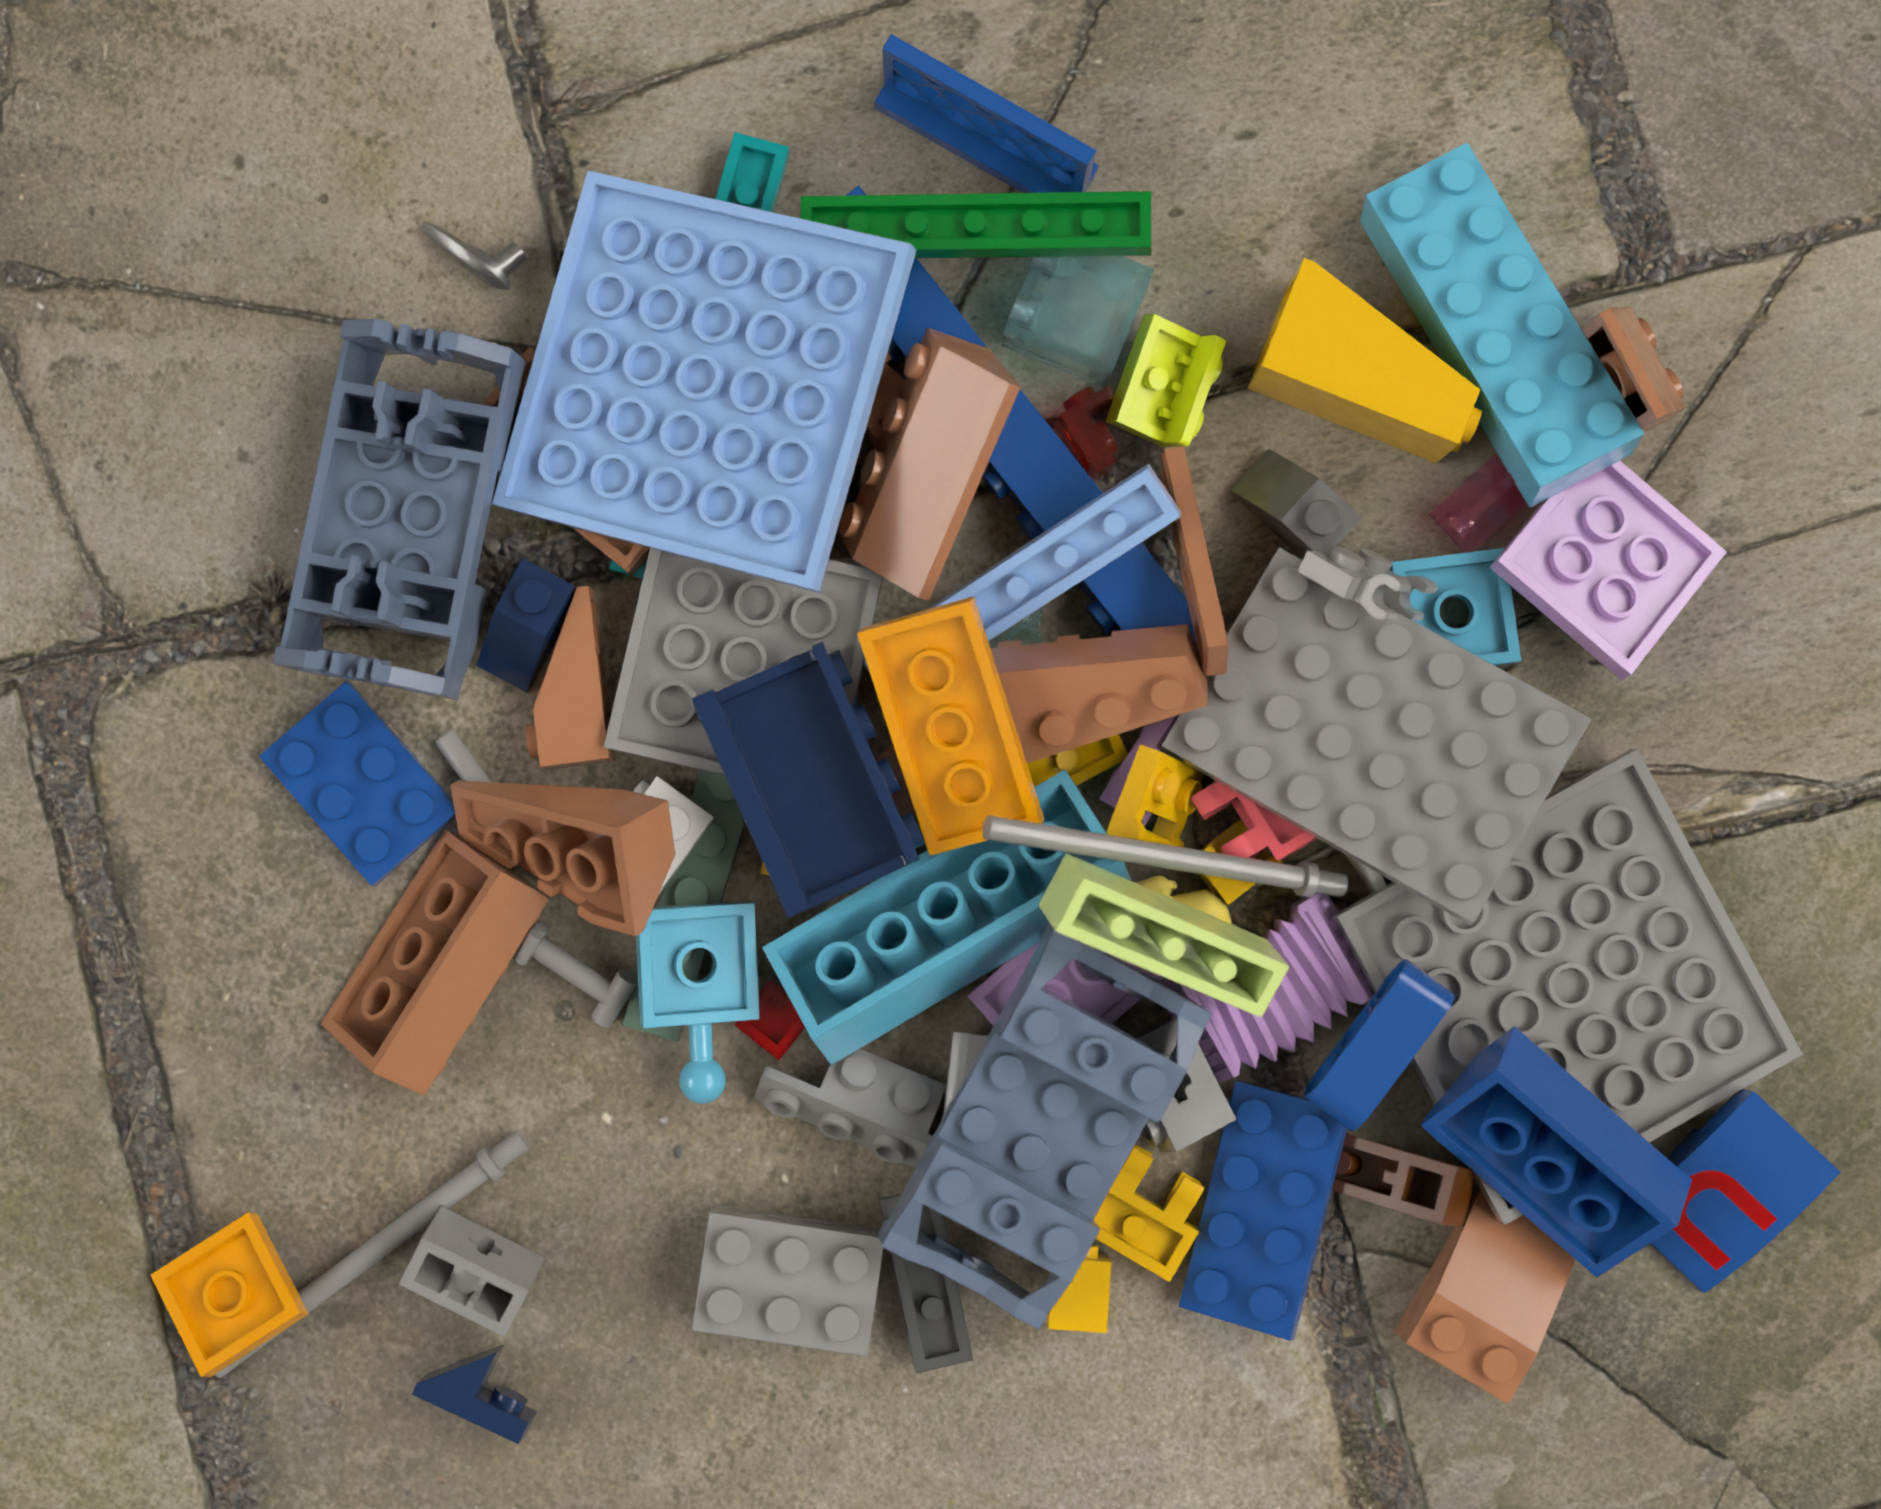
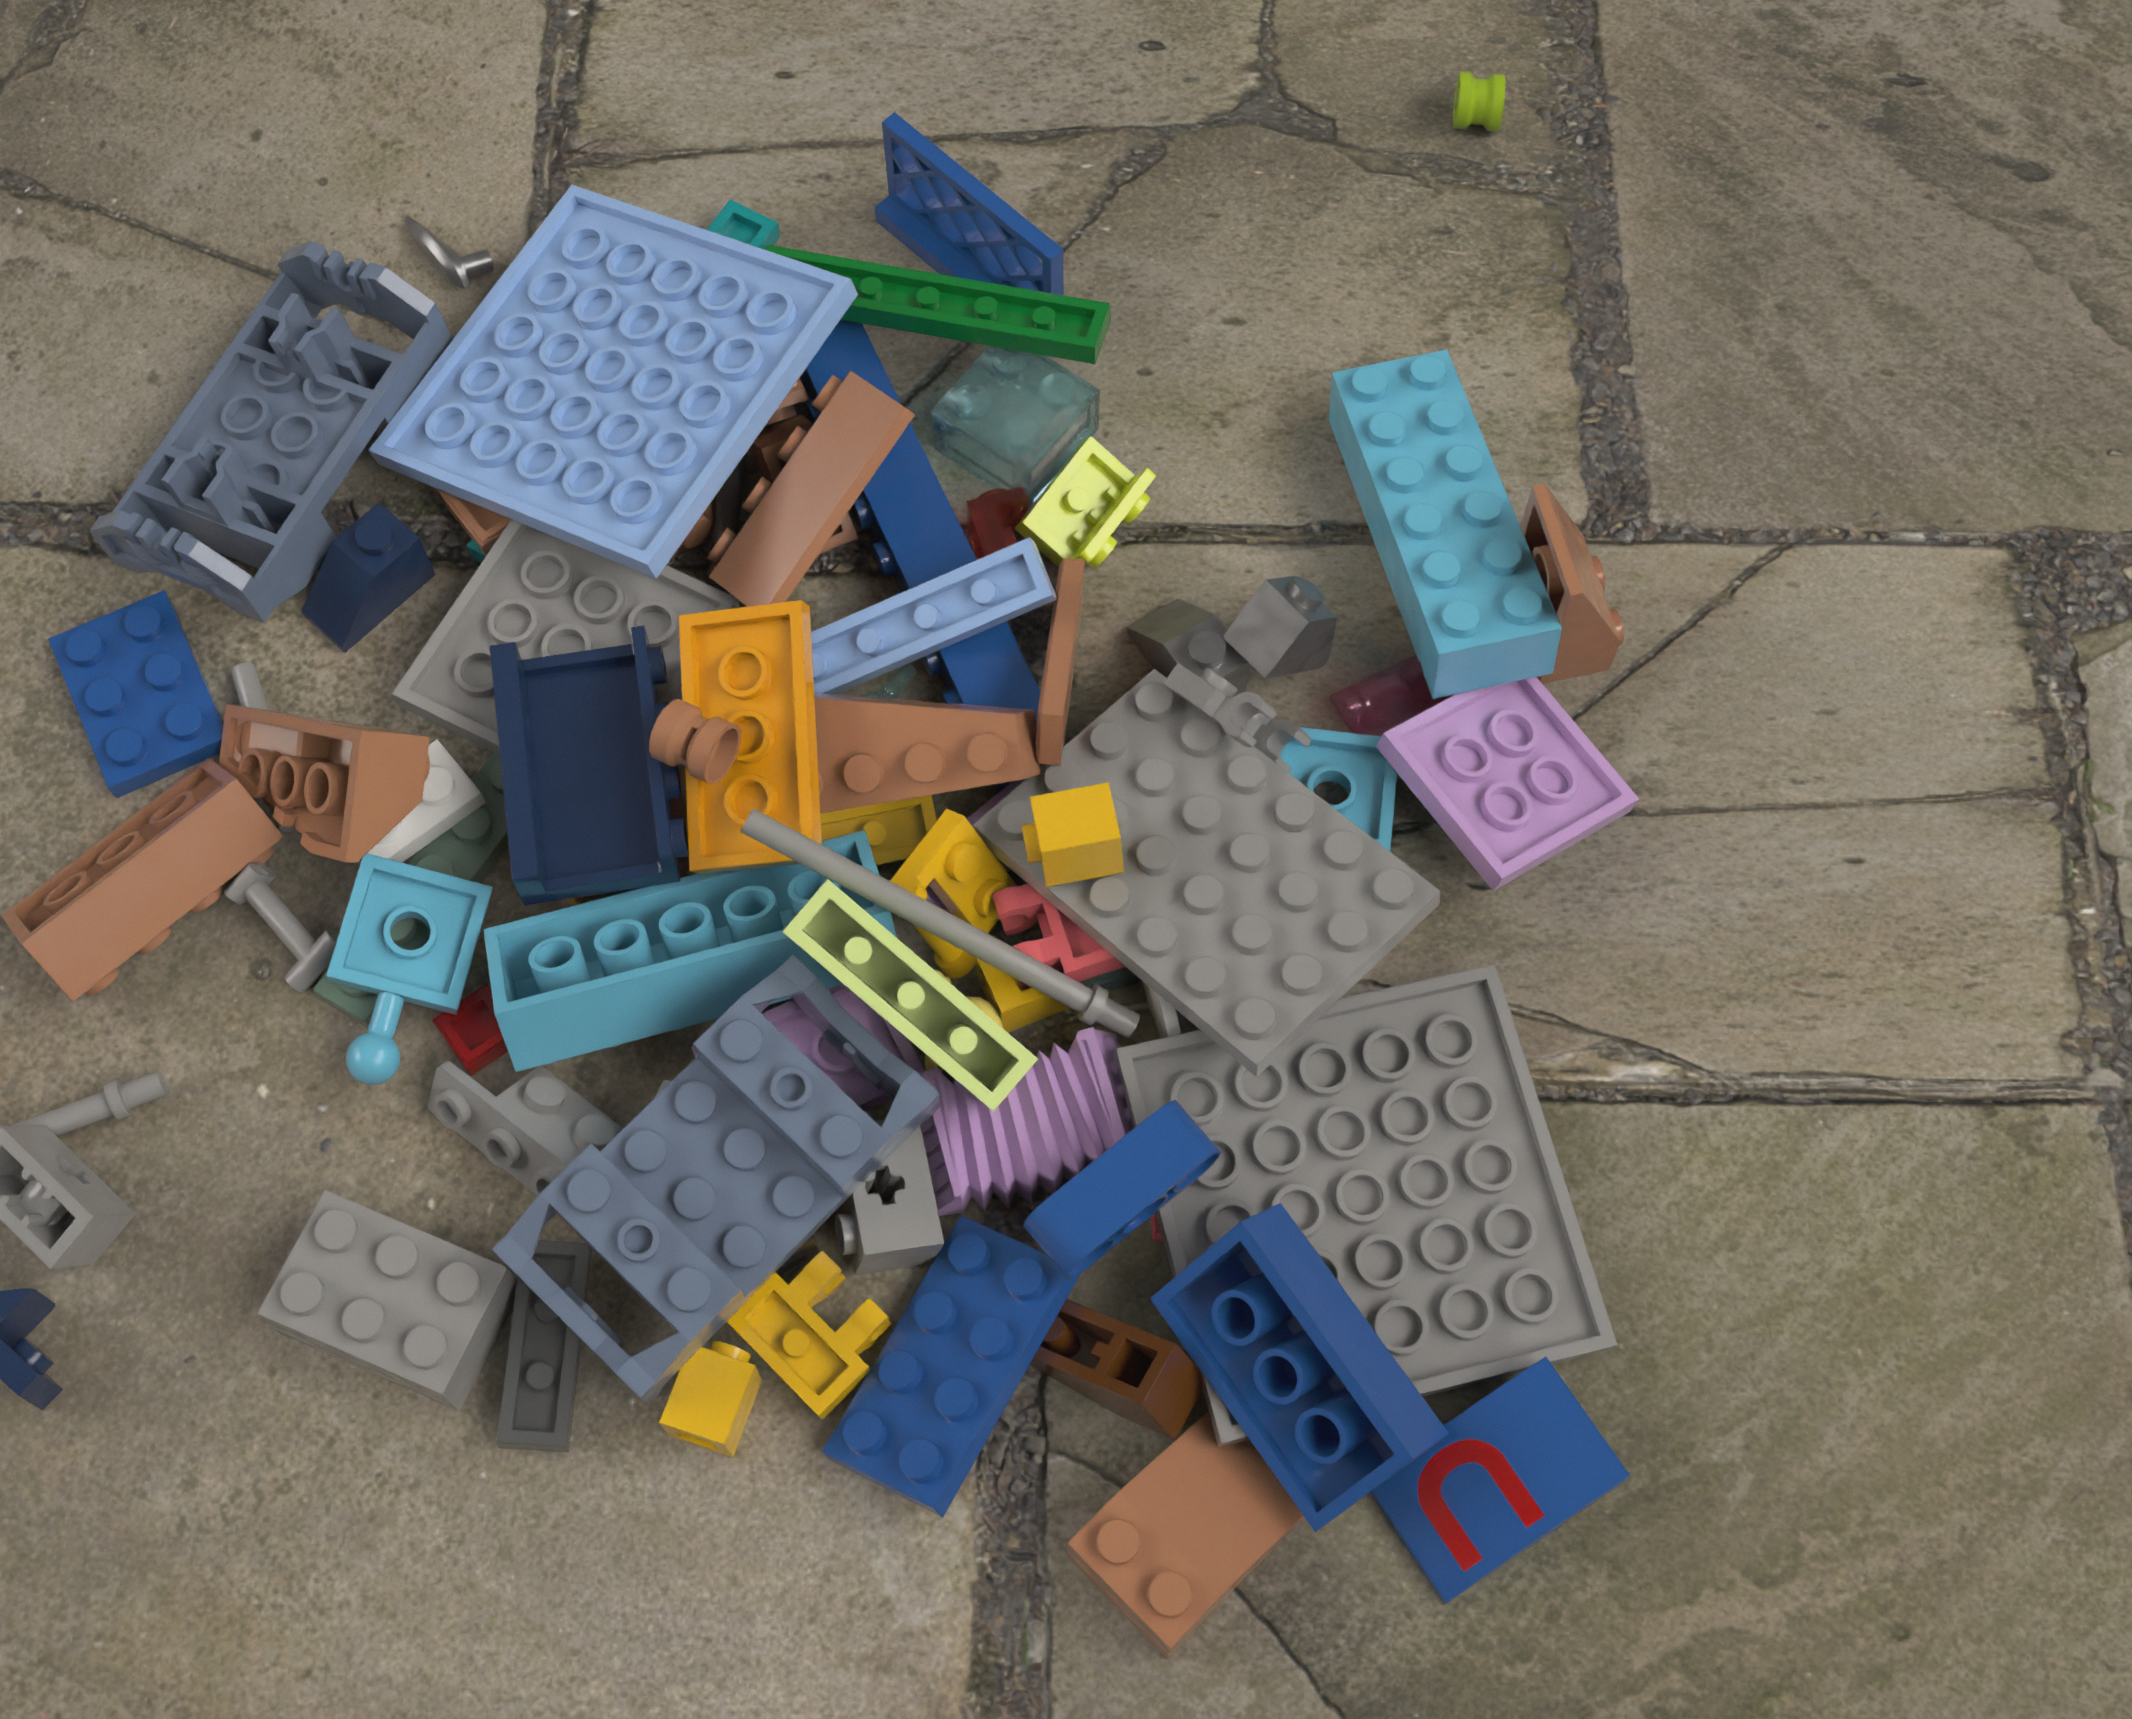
camera: 20 degrees right, 20 degrees down
nougat slope [526,586,616,770] -> none
yellow slope [1247,258,1482,464] -> none
none -> nougat wheel [649,698,741,785]
none -> yellow brick [1021,782,1124,887]
none -> flat silver slope [1222,576,1338,679]

